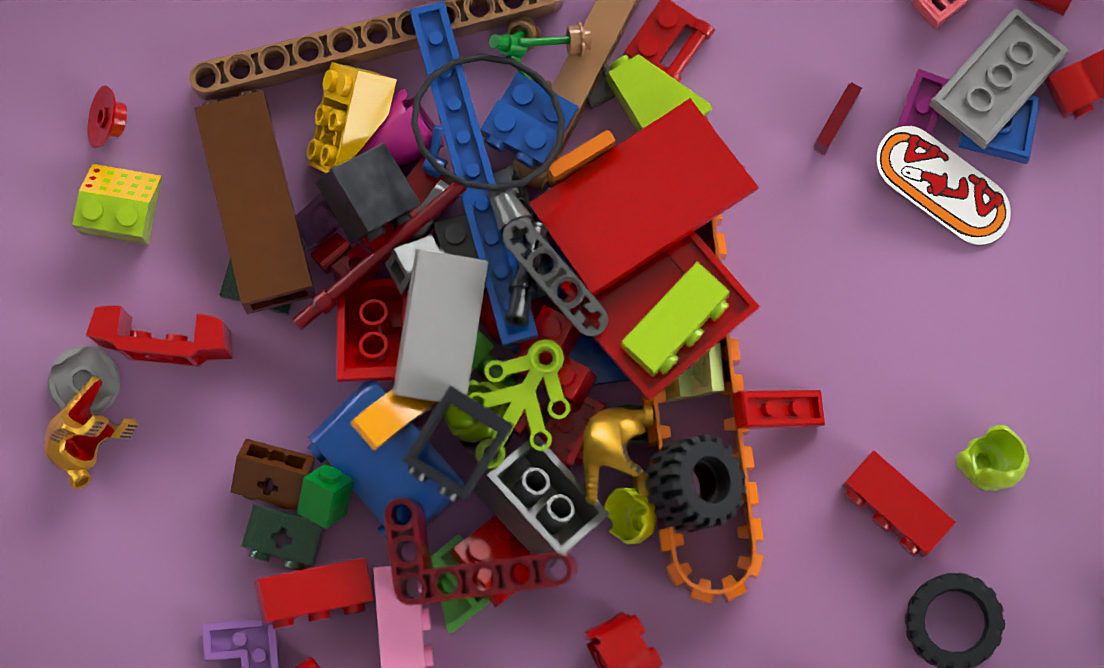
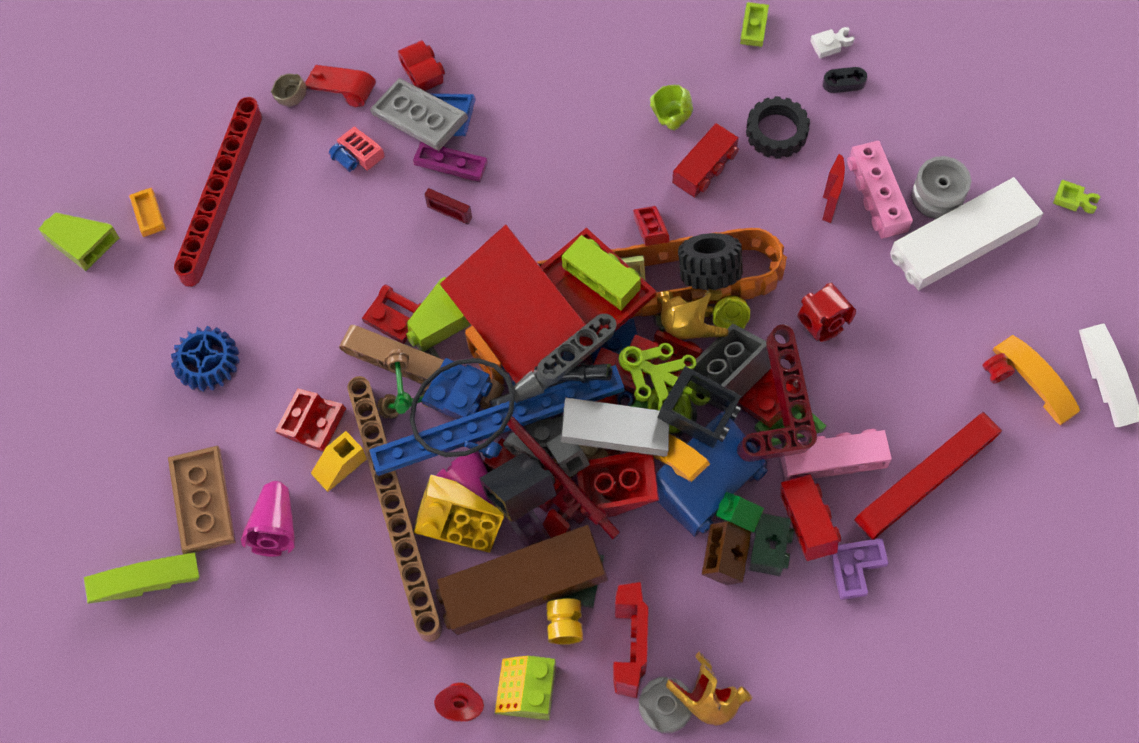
camera: 90 degrees left, 15 degrees down
sticker [877,126,1011,245] -> none
none -> yellow wheel [546,598,583,645]

